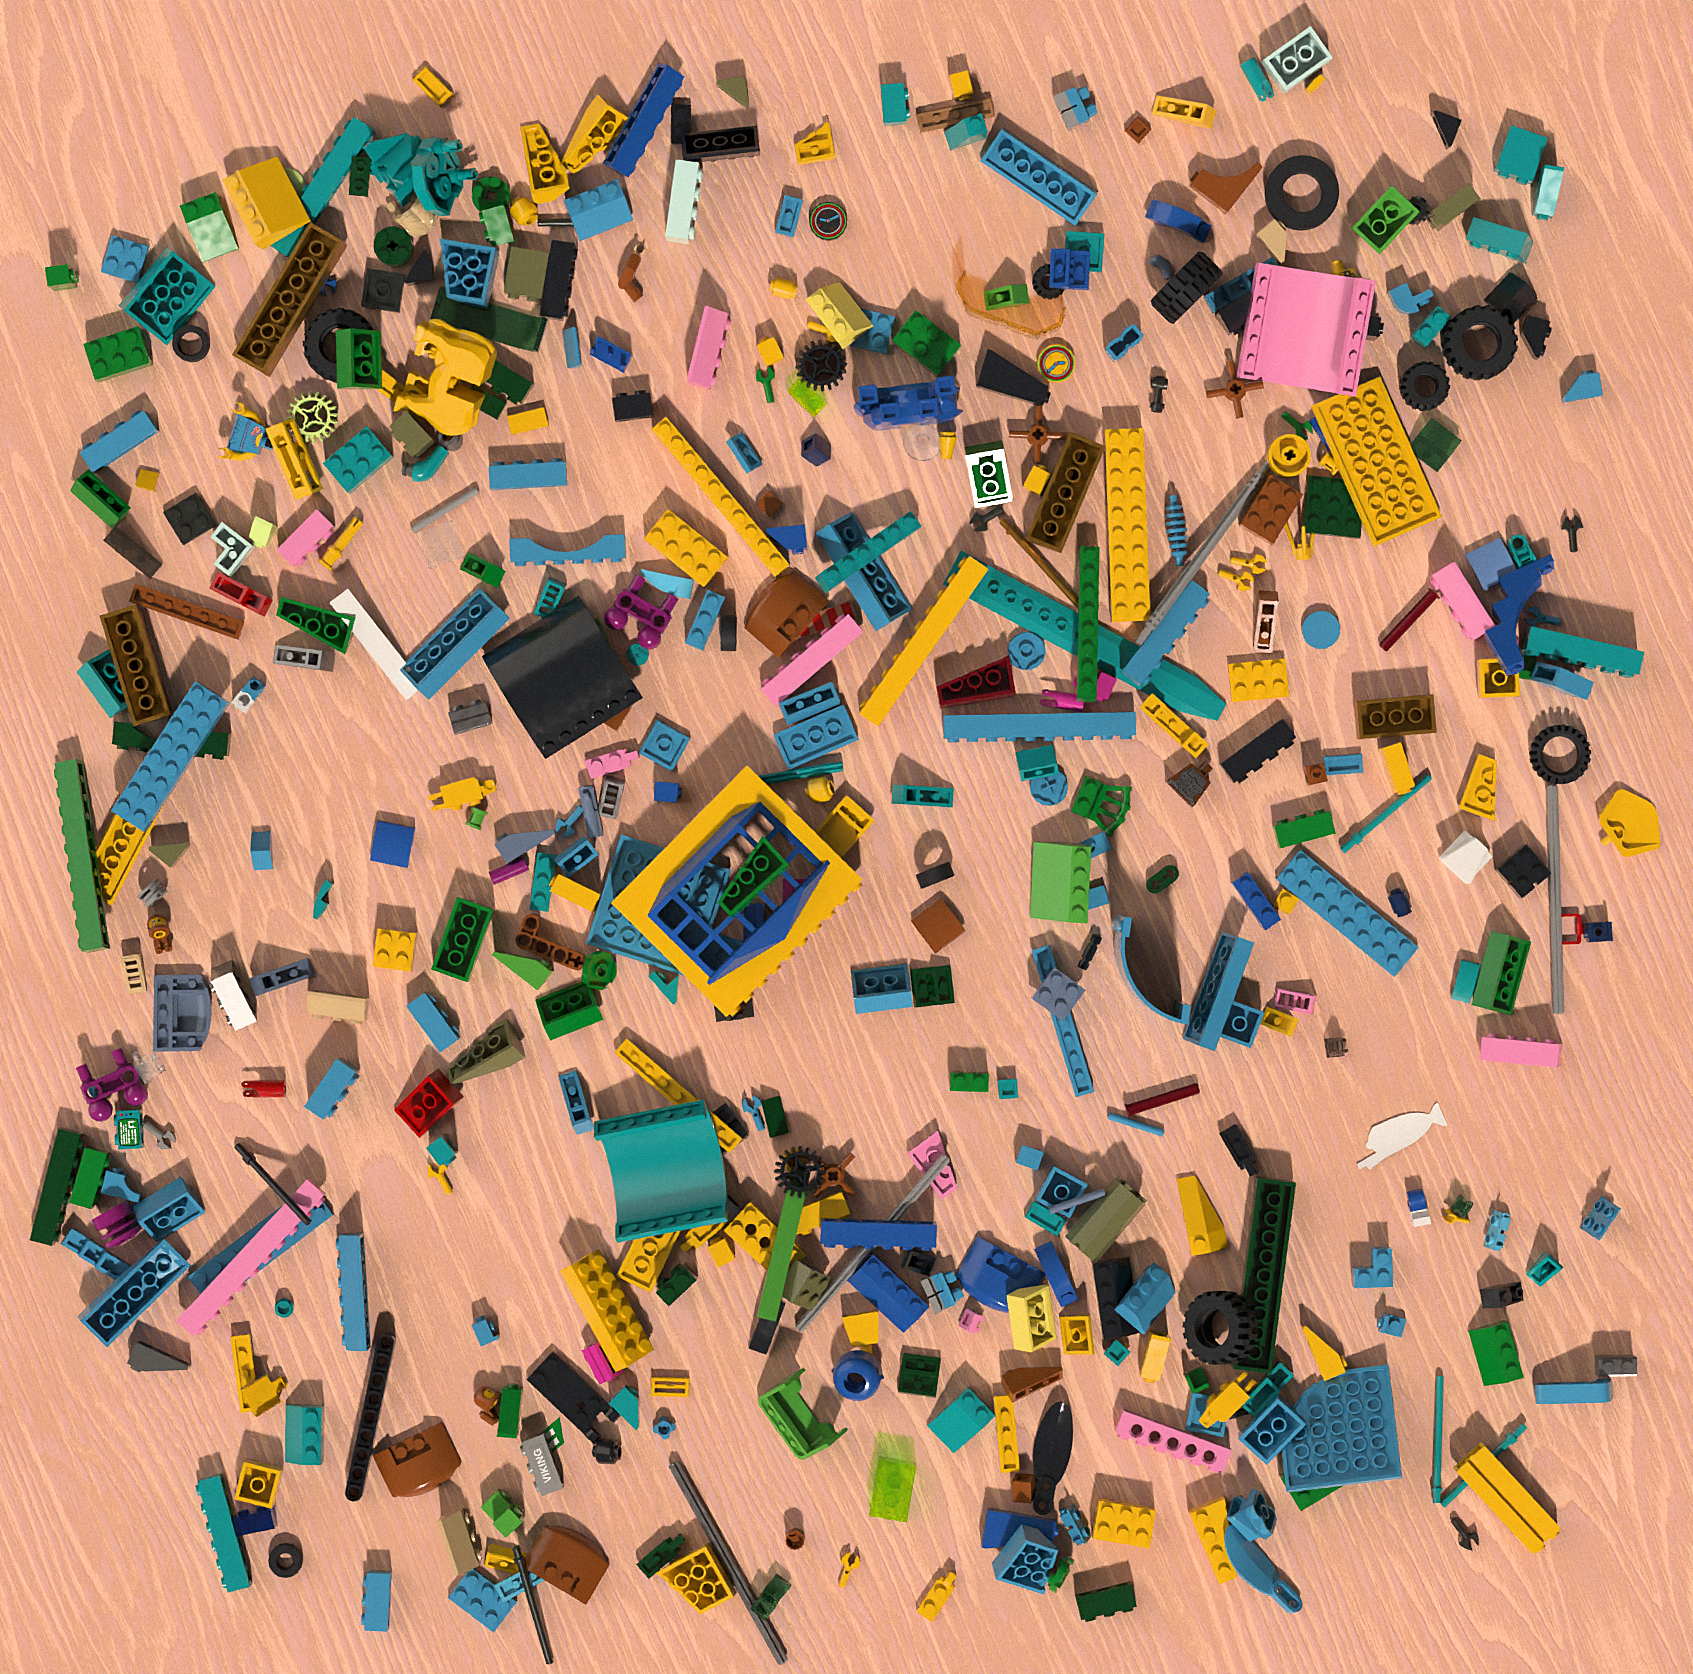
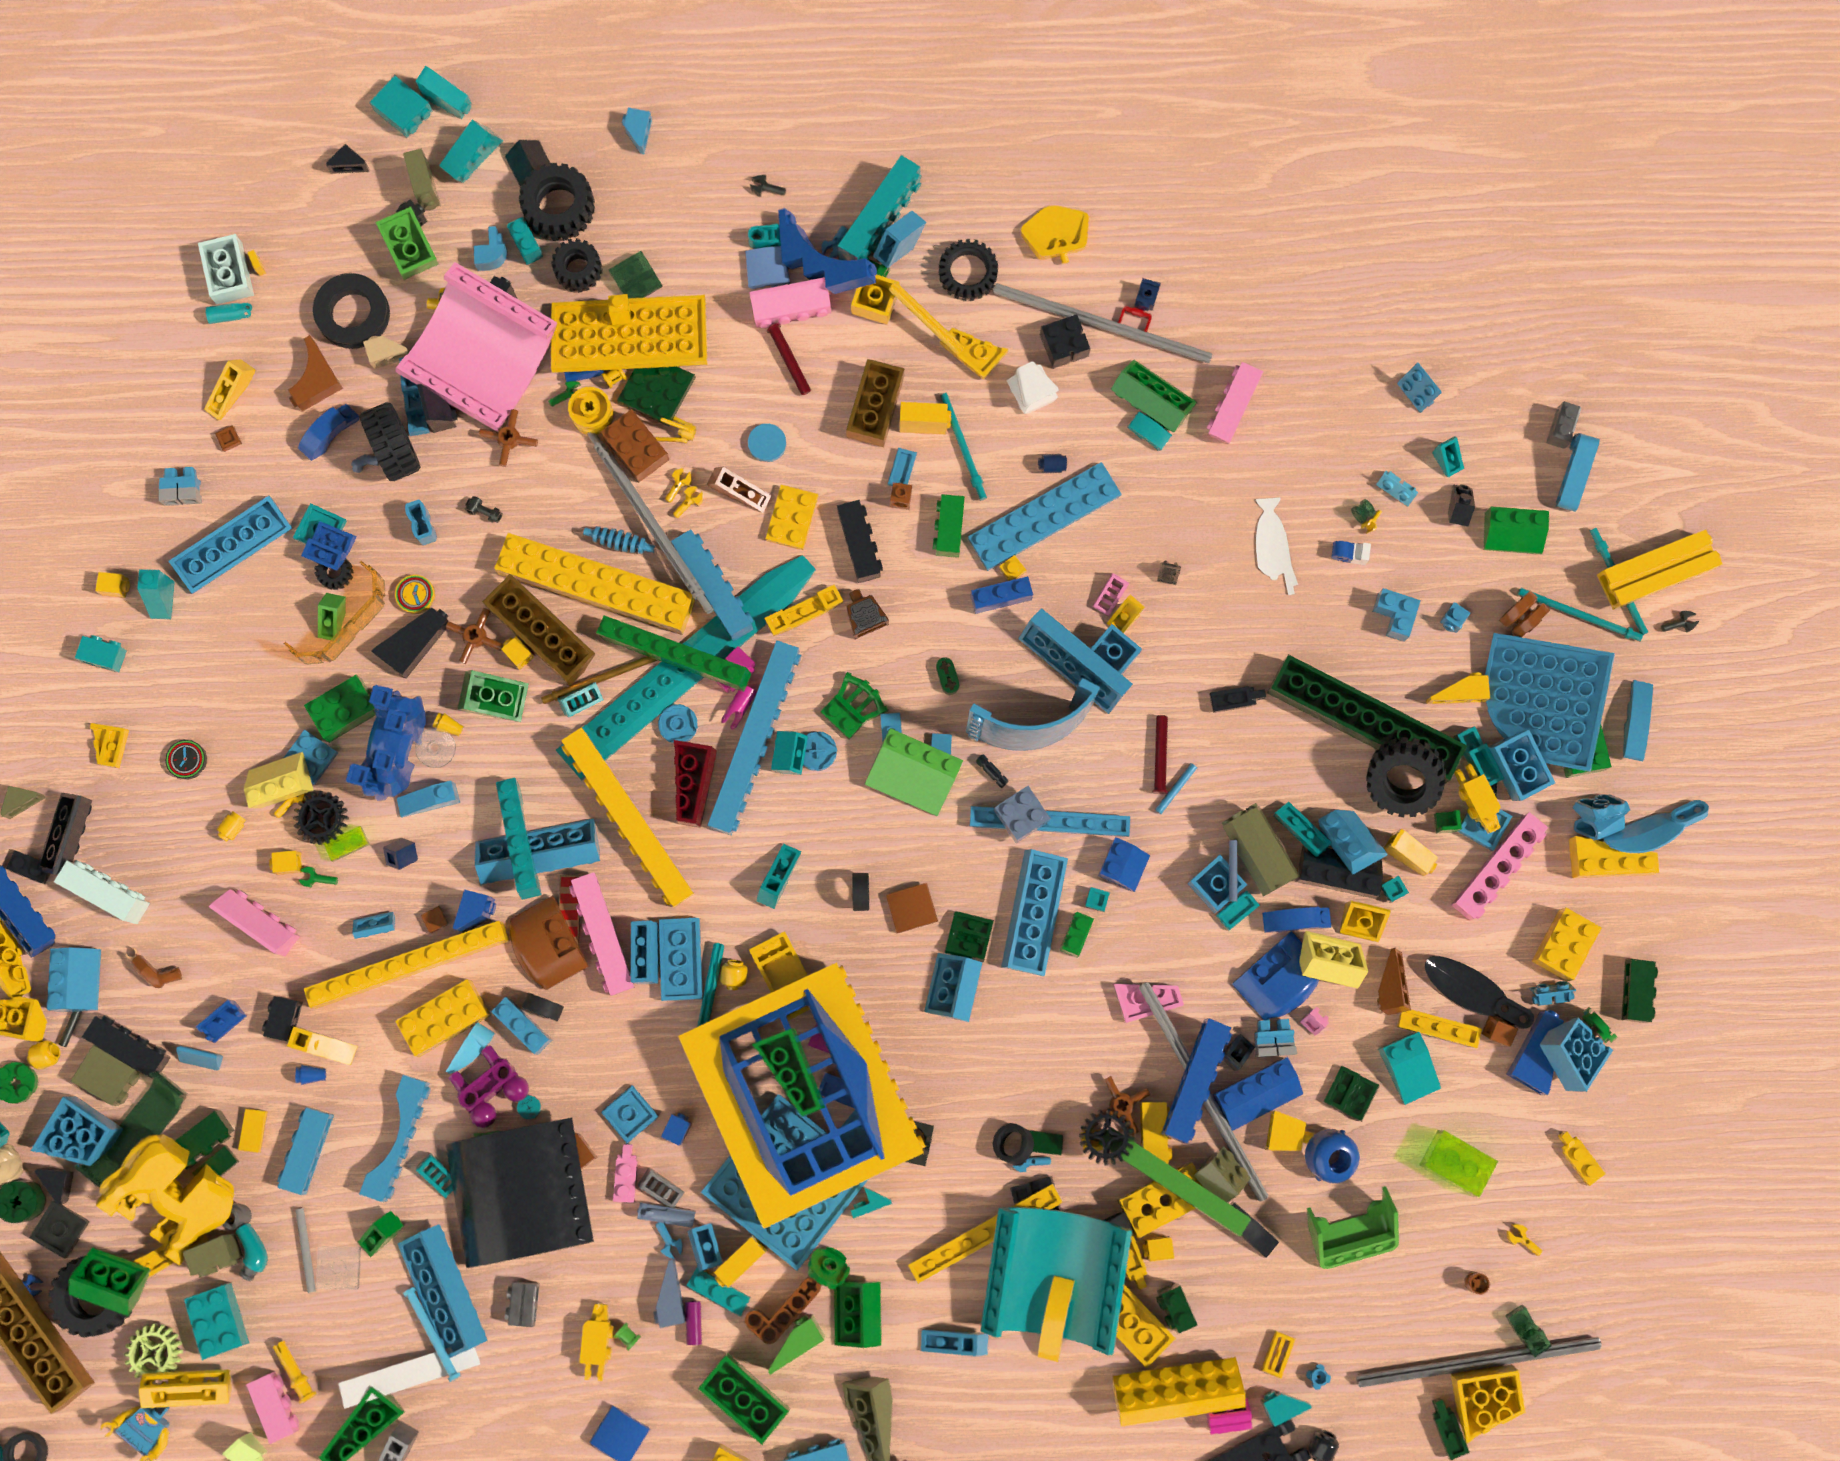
camera: 70 degrees left, 10 degrees down
piece [479,200,514,247] -> none
dark azure plate [775,195,803,238] -> none
medium nougat tile [916,97,995,133] -> none
pearl dark grey bar [969,506,1004,532] -> none
dark azure panel [1015,1145,1044,1170] -> none
yellow wedge [1176,1175,1228,1256] -> none
black slope [1520,315,1552,360] -> none
none -> yellow slope [287,1027,358,1065]
none -> blue cone [295,1065,326,1085]
none -> dark azure slope [397,781,460,818]
none -> medium azure bar [403,1287,461,1382]
none -> teal slope [557,682,604,717]
none -> yellow brick [608,294,631,325]
none -> yellow axle [889,282,964,355]
none -> black tyre [992,1123,1034,1165]
none -> dark azure arch [1001,849,1068,976]
none -> yellow slope [1038,1275,1075,1362]
none -> blue slope [1098,837,1150,892]
none -> teal plate [1274,801,1332,858]
none -> dark orange wheel [1499,590,1550,637]
none -> dark azure slope [1623,680,1653,762]

